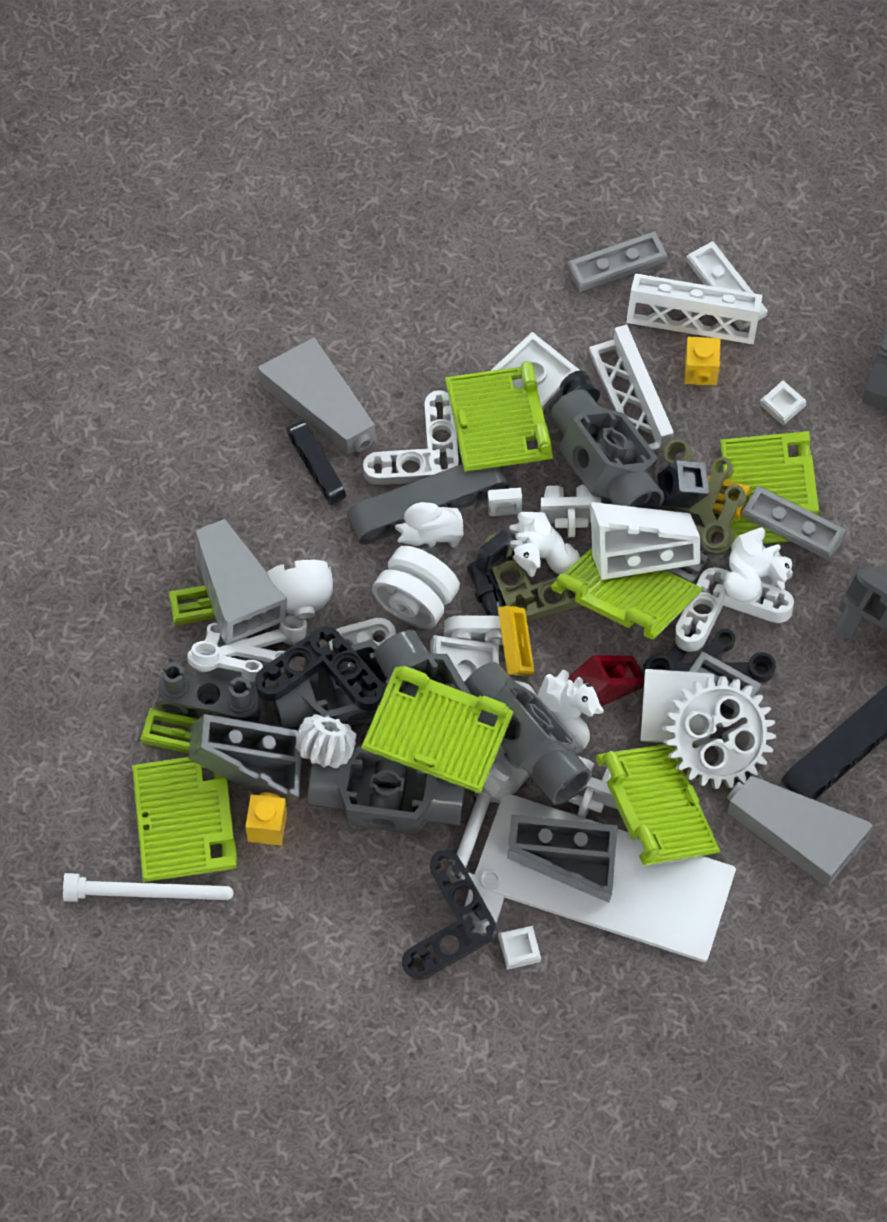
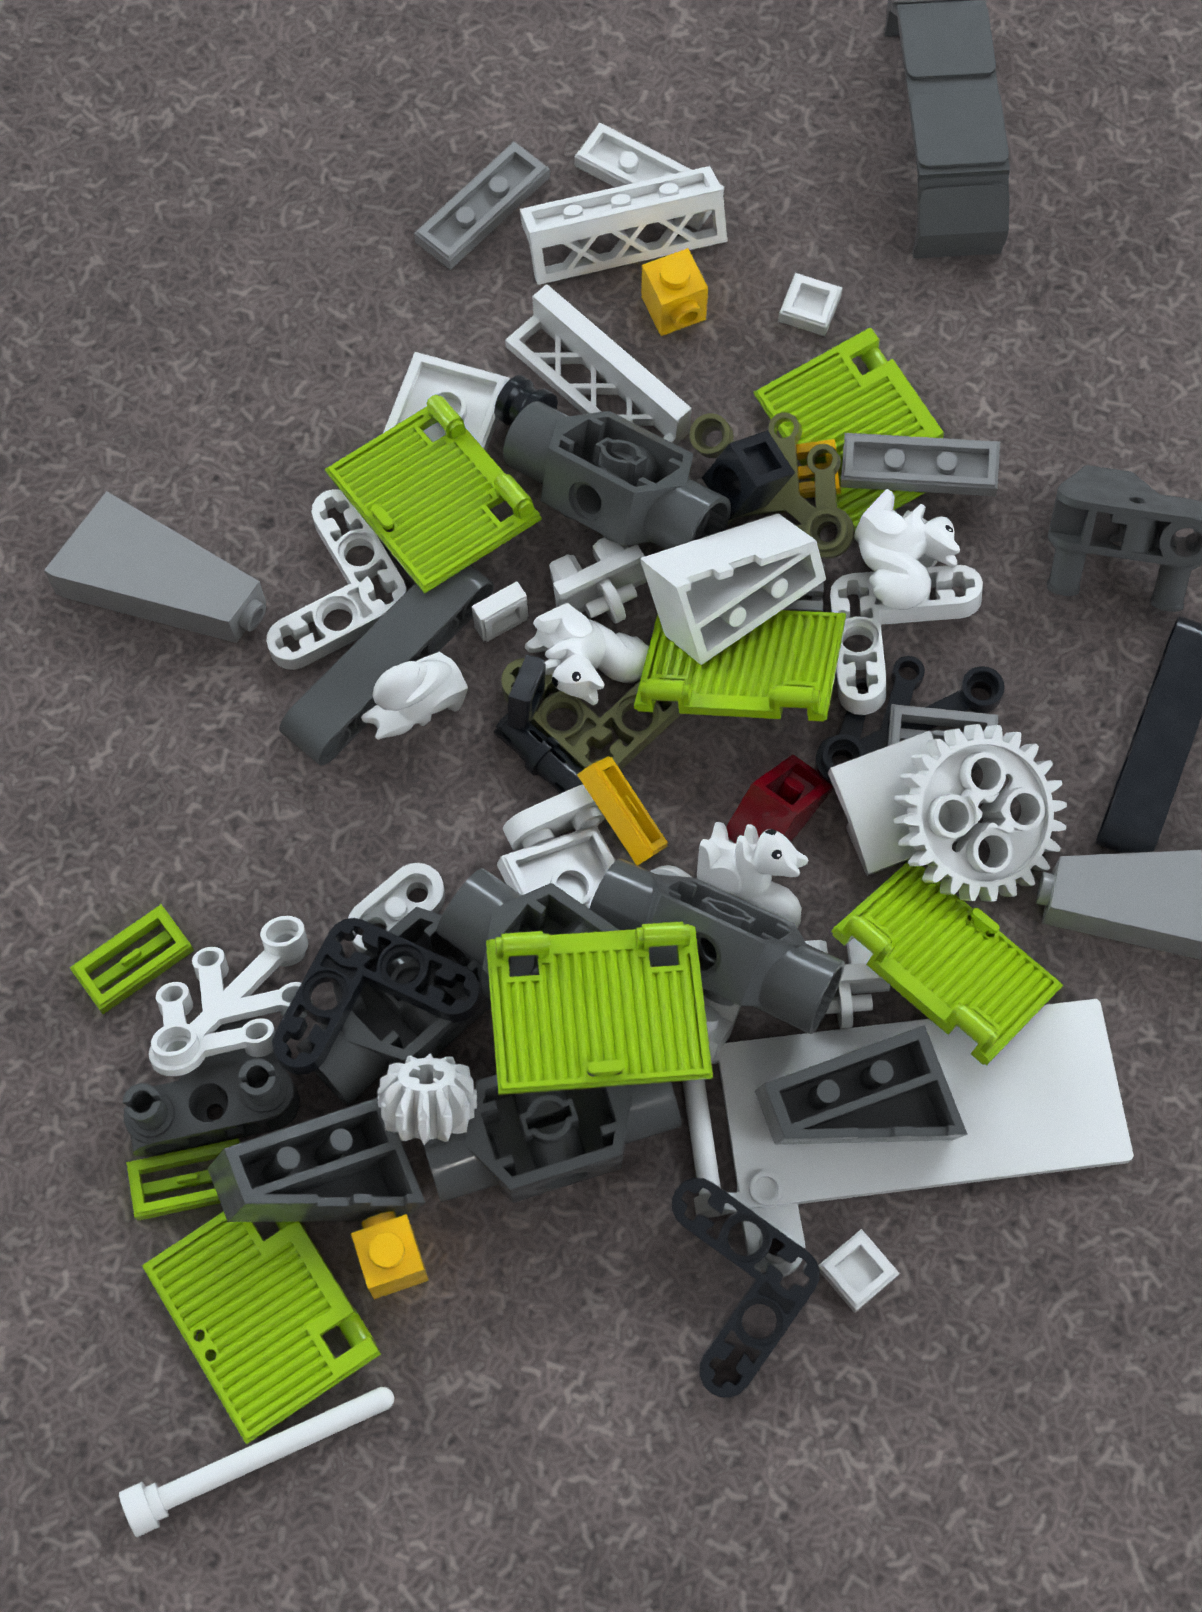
camera: 25 degrees left, 5 degrees up
light grey slope [195,519,287,645] -> none
white cylinder [267,560,333,620] -> none
black beam [287,420,346,505] -> none
white wheel [372,546,460,629] -> none

